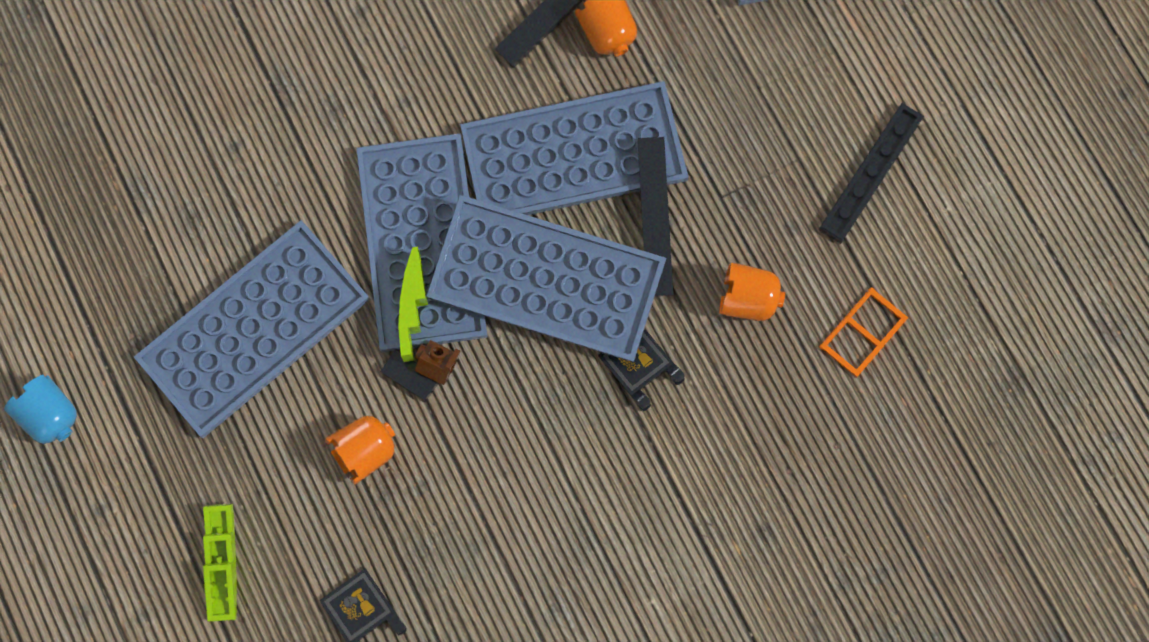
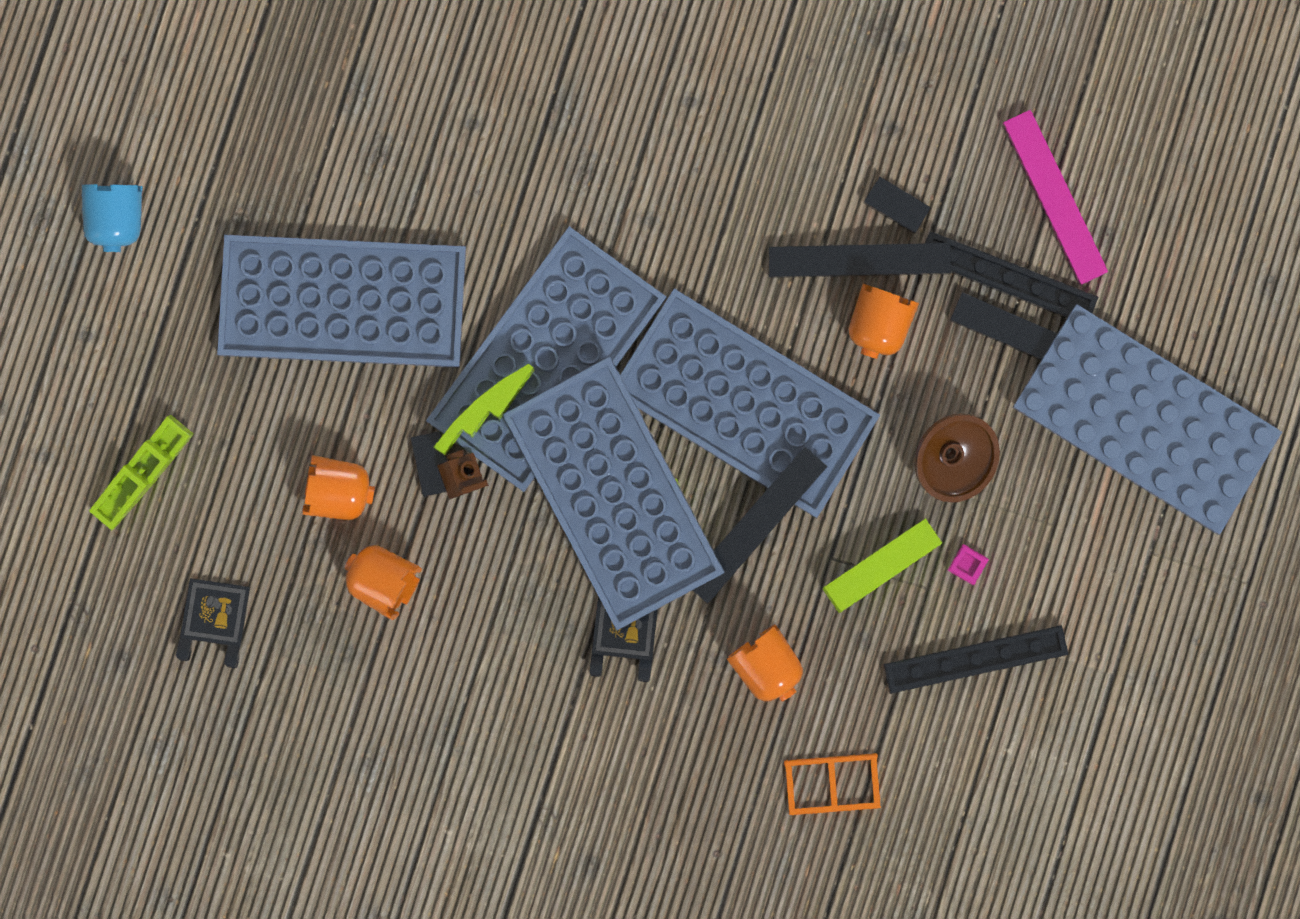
camera: 40 degrees right, 10 degrees up
none -> orange cylinder [344,545,422,620]
none -> lime slope [822,518,943,613]
none -> reddish brown dish [914,413,1000,502]
none -> dark pink tile [947,544,989,586]

